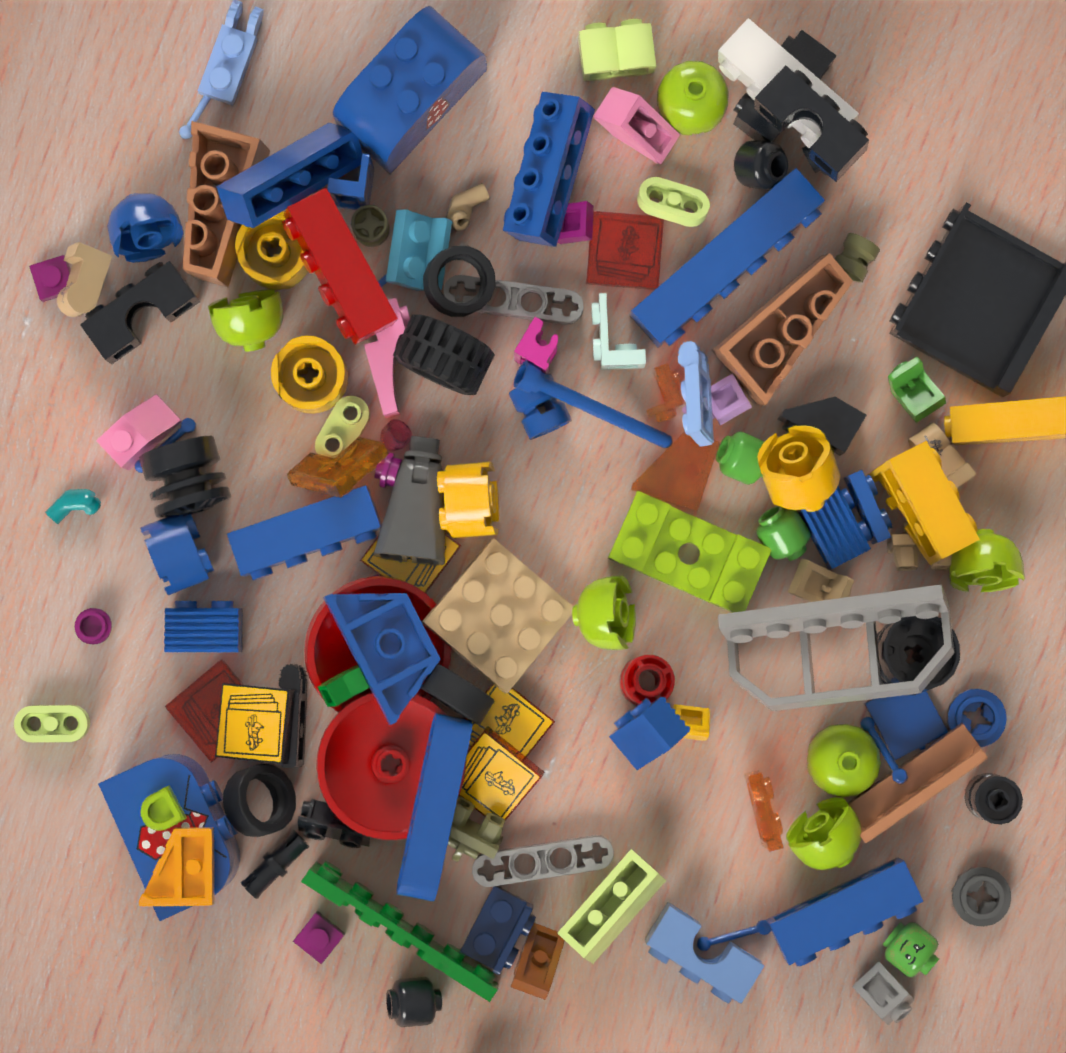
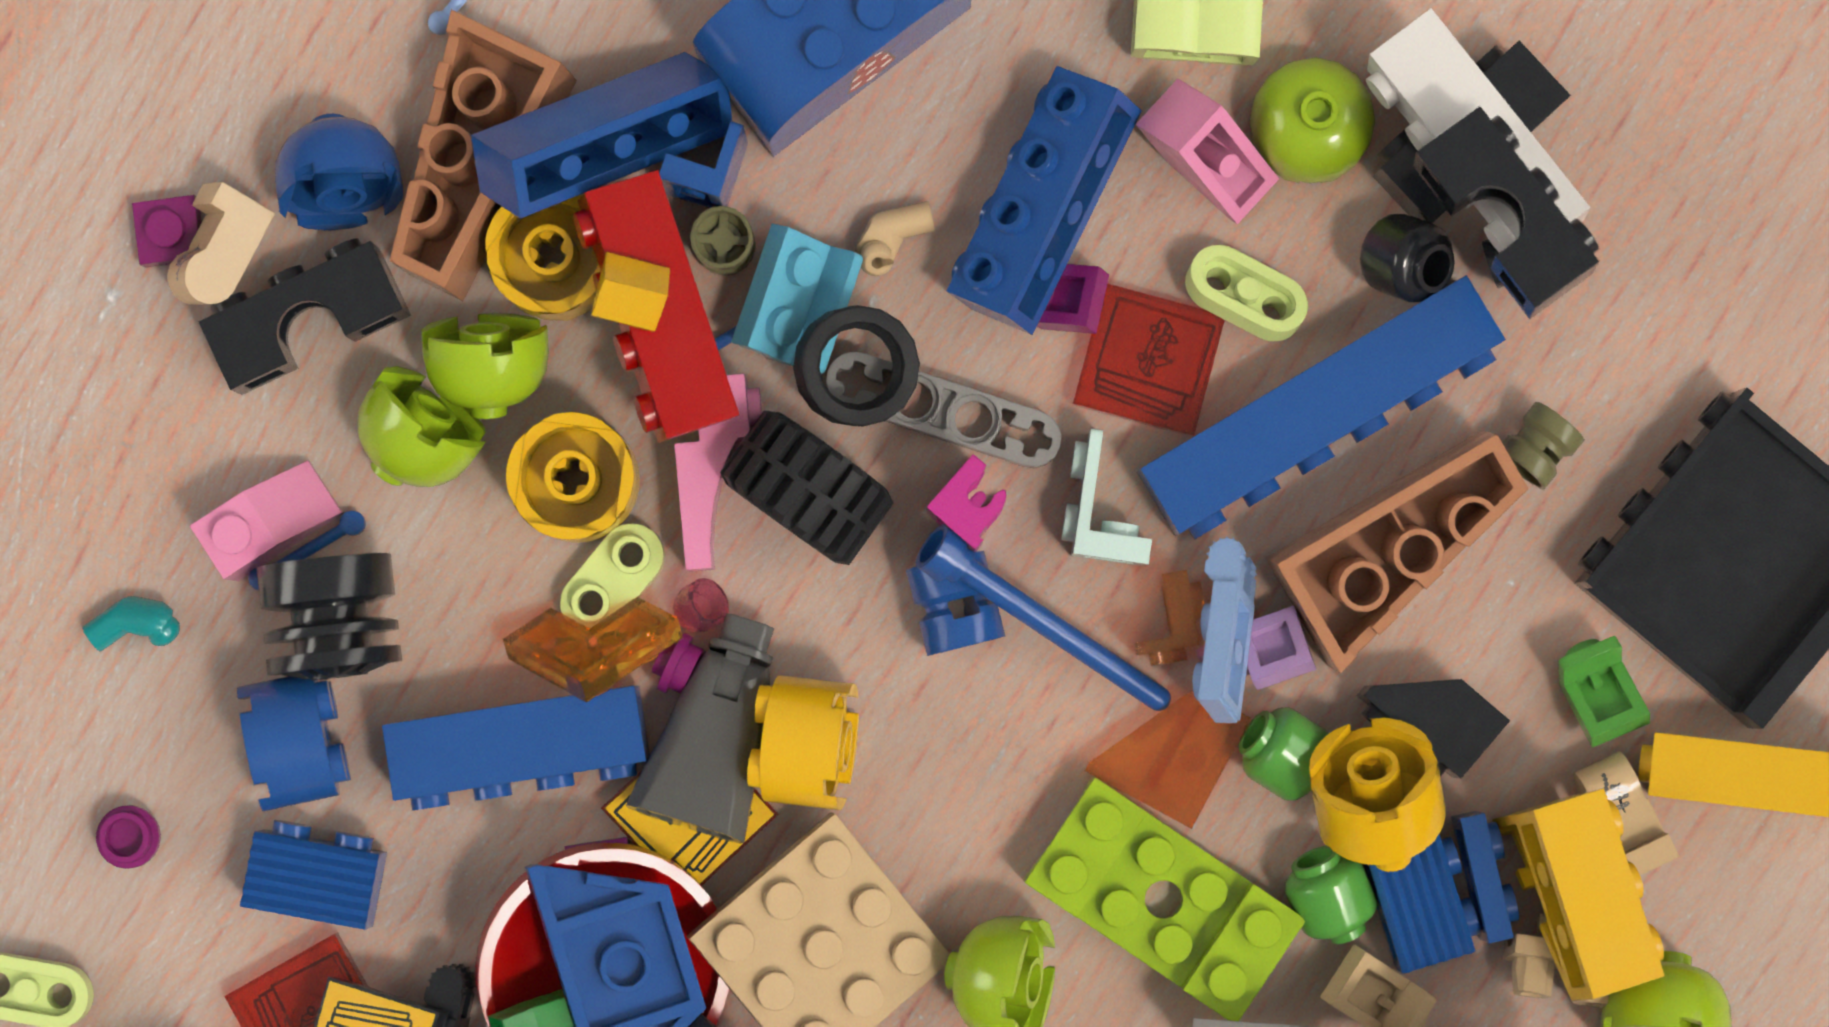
camera: 15 degrees right, 0 degrees up
none -> lime cylinder [357,366,486,487]
none -> yellow slope [591,252,670,332]

